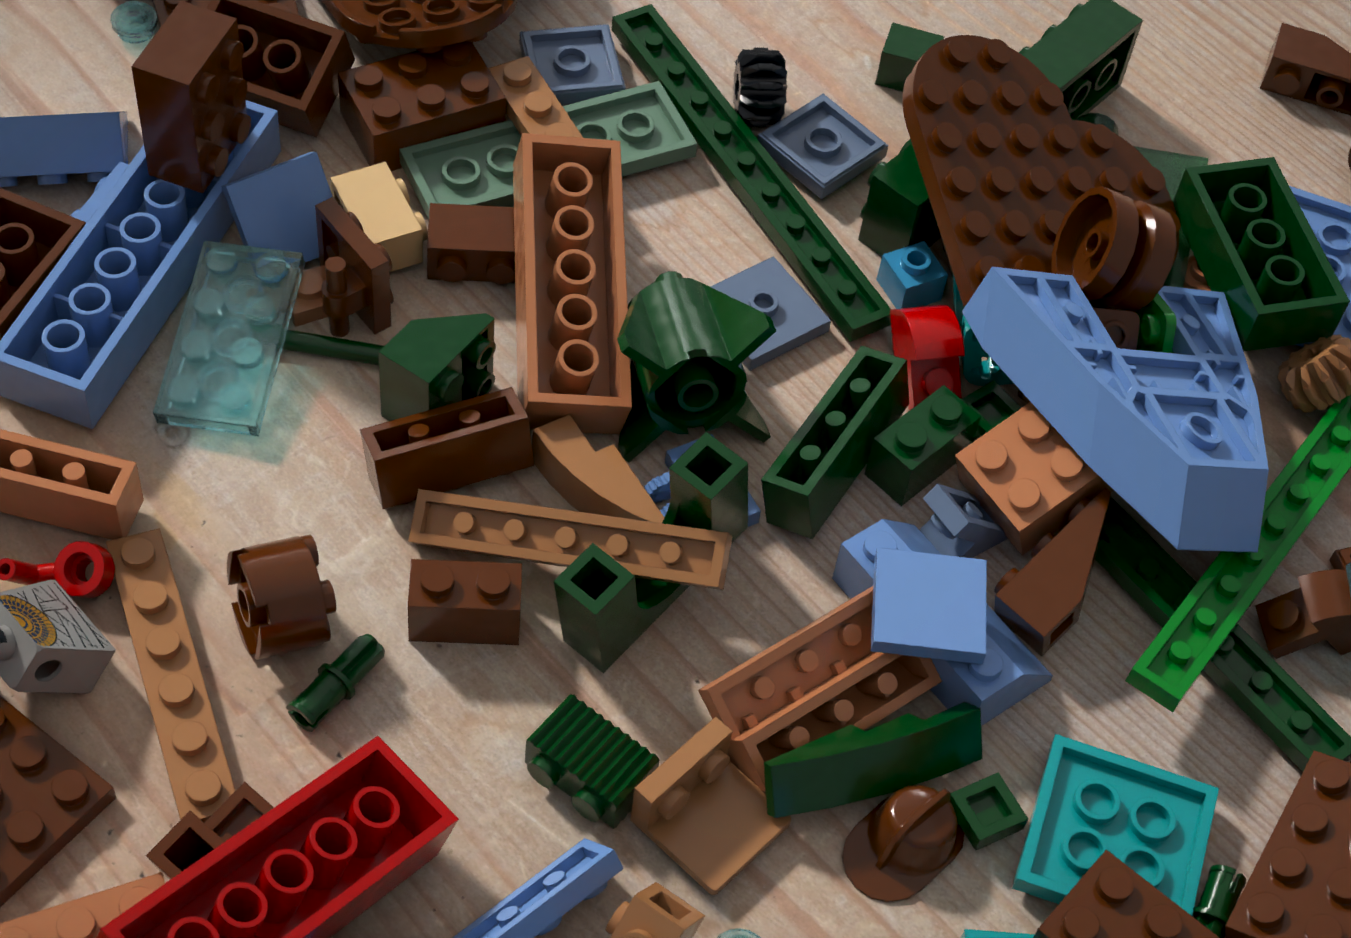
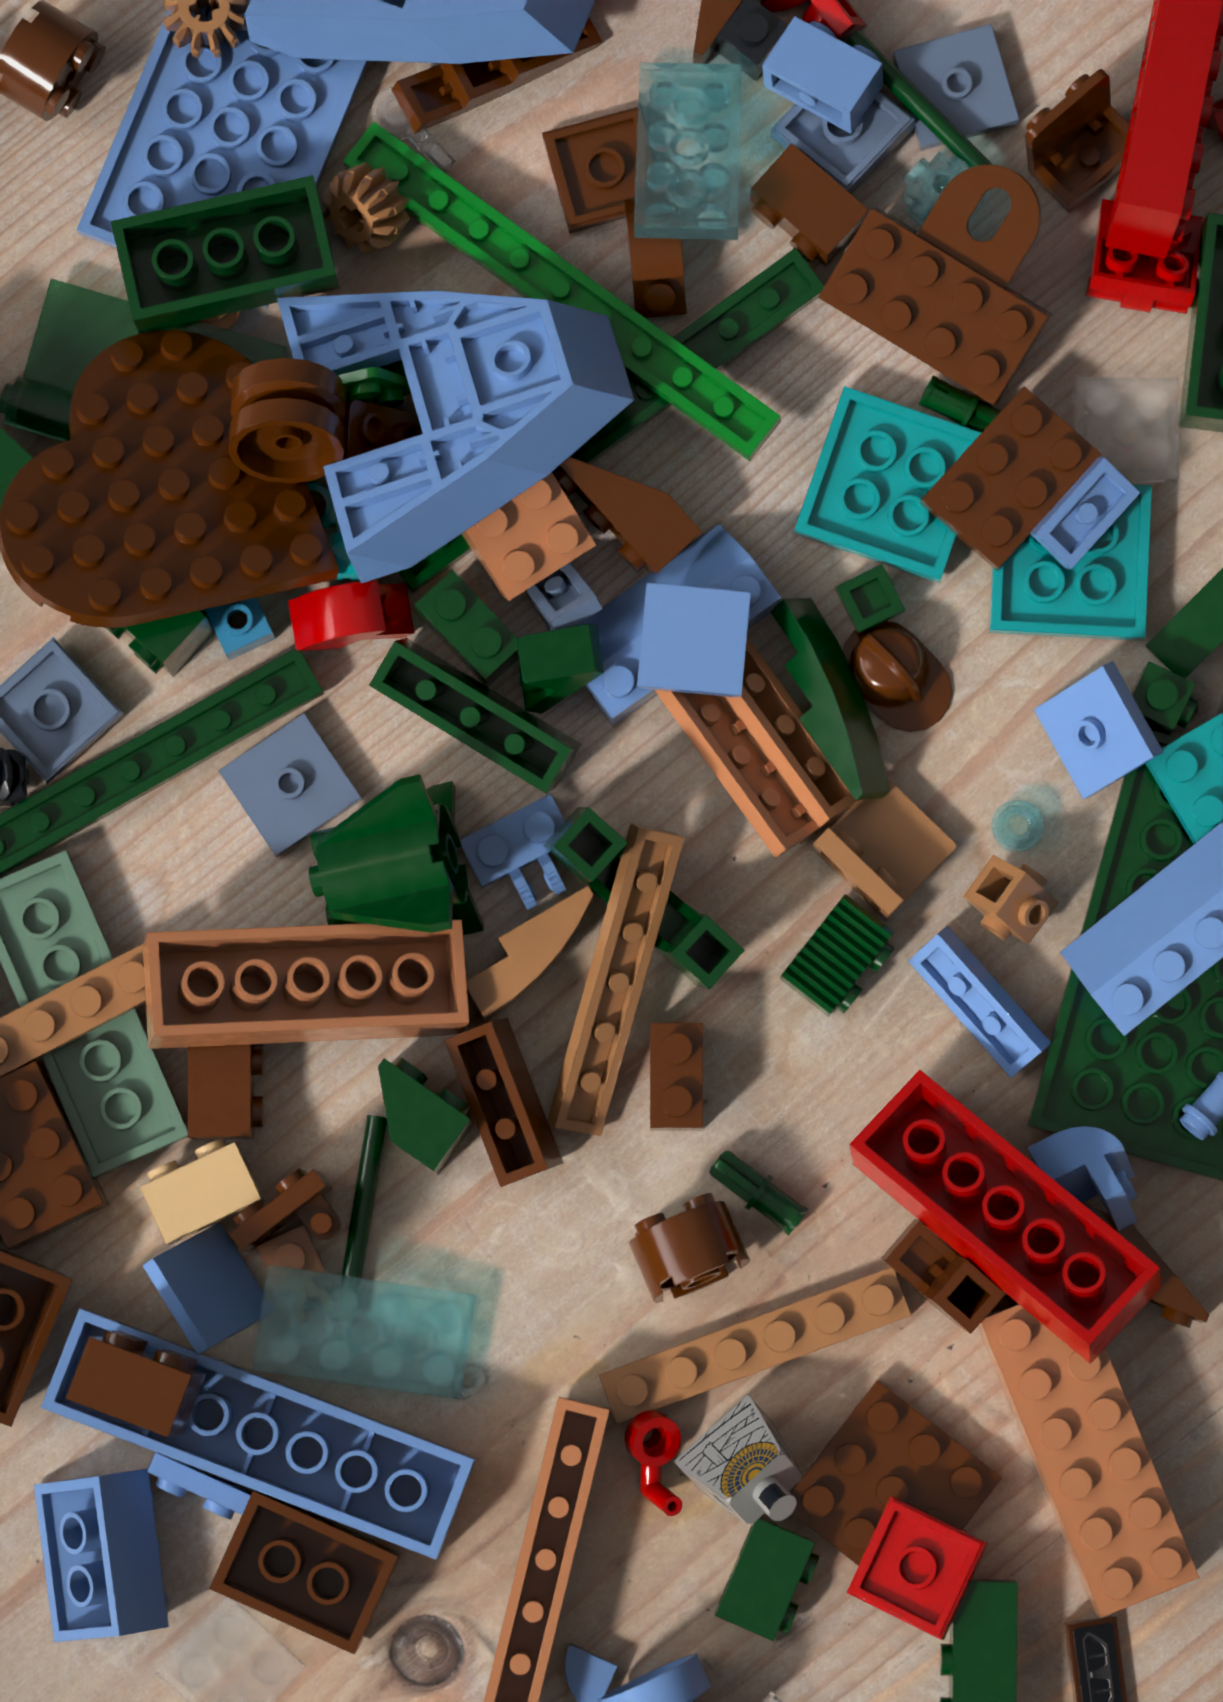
camera: 80 degrees left, 30 degrees up
none -> dark green slope [517,624,604,714]

